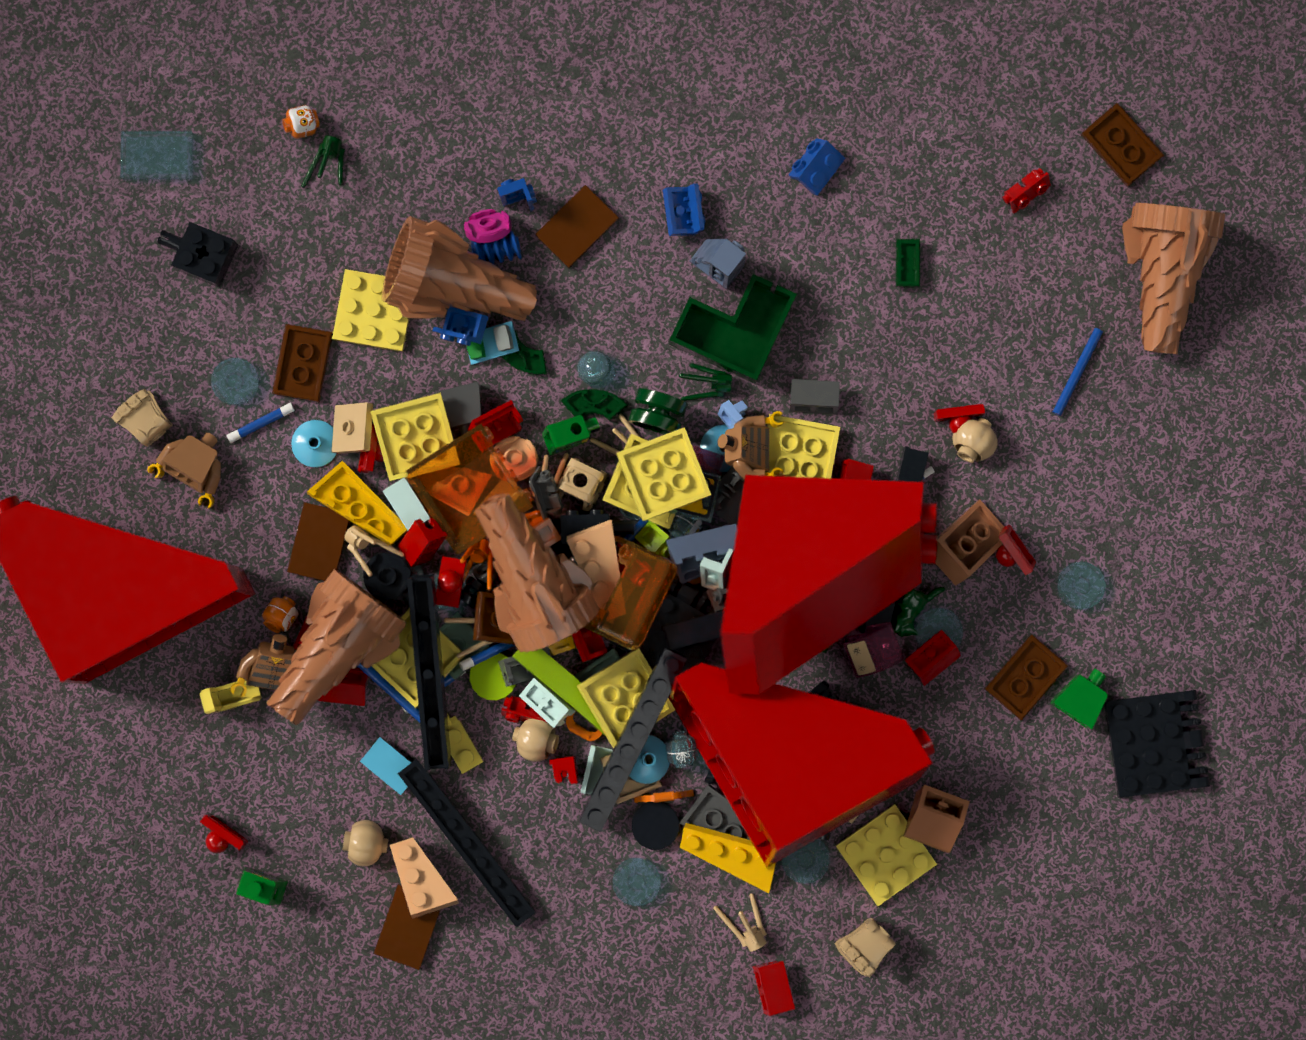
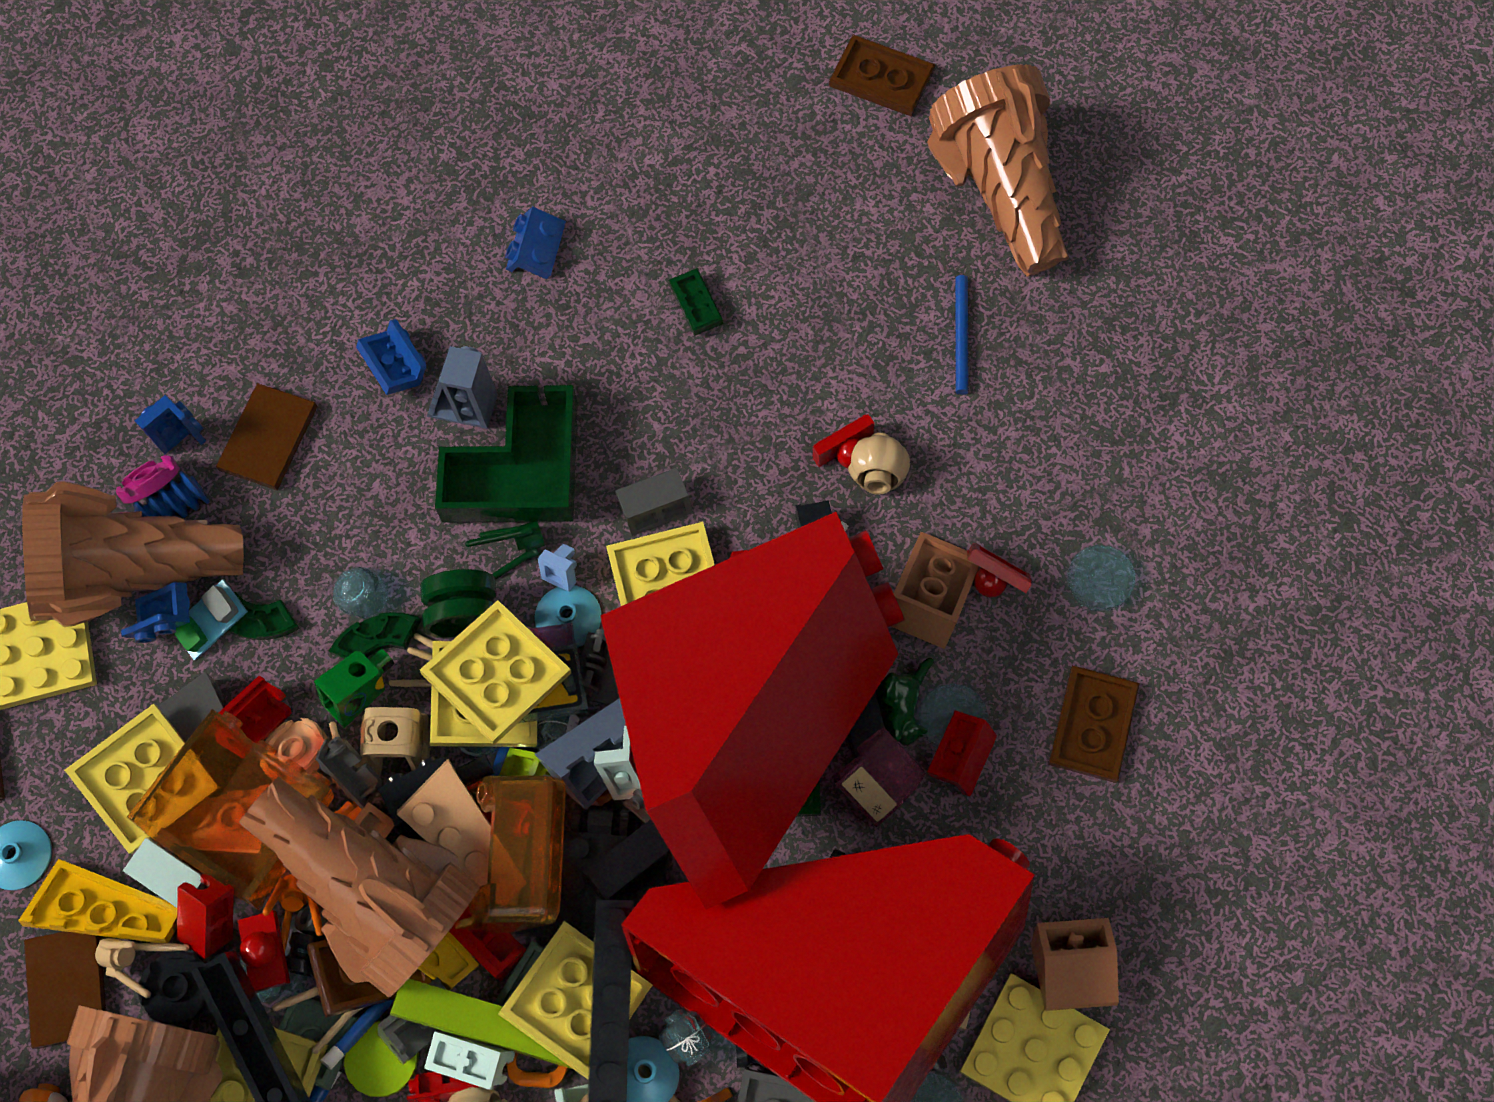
camera: 25 degrees left, 15 degrees down
tan plate [331,402,373,454] -> none
red tile [358,423,384,473] -> none
medium nougat torso [718,411,784,479] -> none
red hinge [1002,168,1051,214] -> none
green torso [1050,668,1108,730] -> none
black hinge [1104,690,1210,798] -> none

